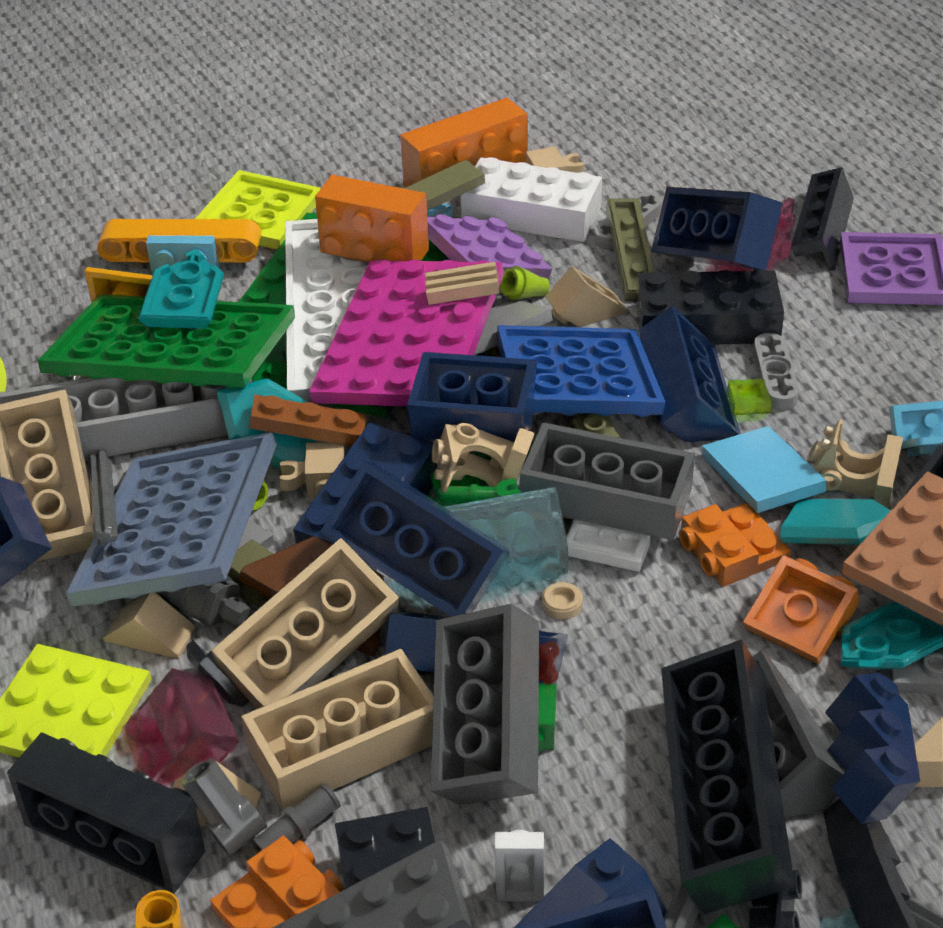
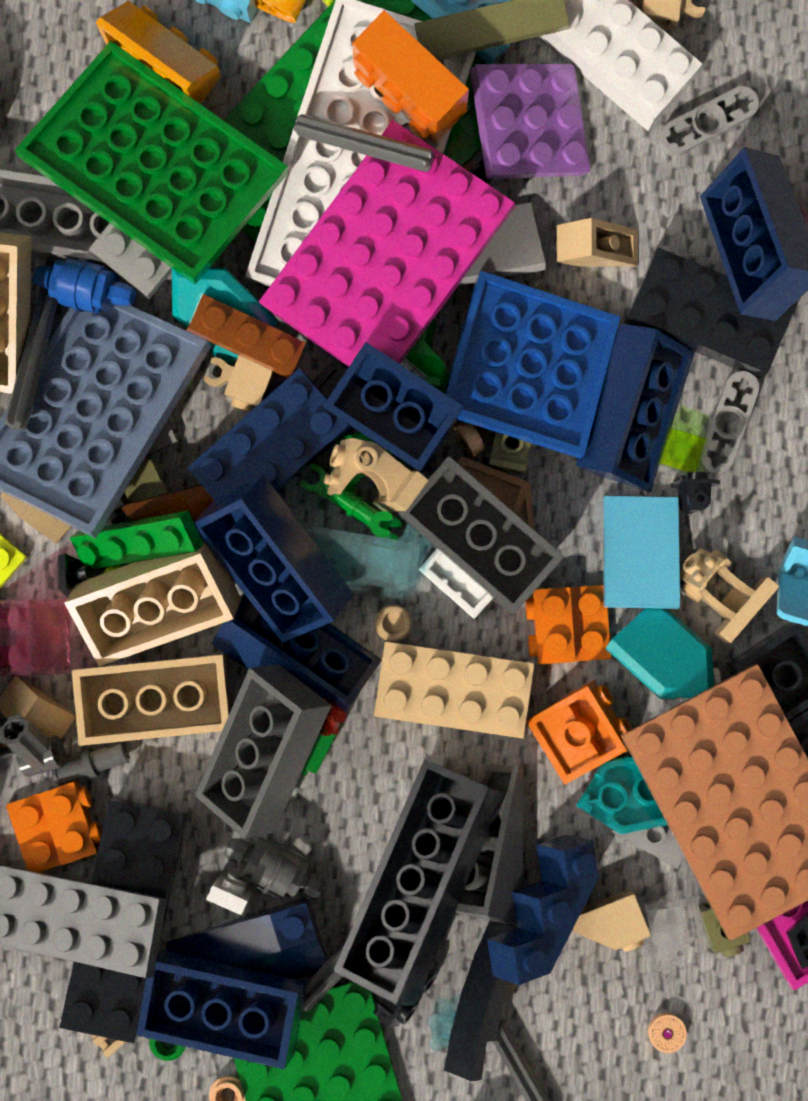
camera: 25 degrees right, 45 degrees up
teal tile [139,248,224,329] -> none
tan tile [425,262,500,305] -> none
lime cone [500,266,550,300] -> none
olive tile [606,198,655,301] -> none
none -> blue piece [32,258,136,314]
none -> green plate [70,511,204,569]
none -> light grey plate [89,223,172,299]
none -> dark grey piece [224,837,325,902]
none -> dark grey axle [294,114,435,172]
none -> tan brick [374,641,534,739]
none -> black hinge [671,472,720,514]

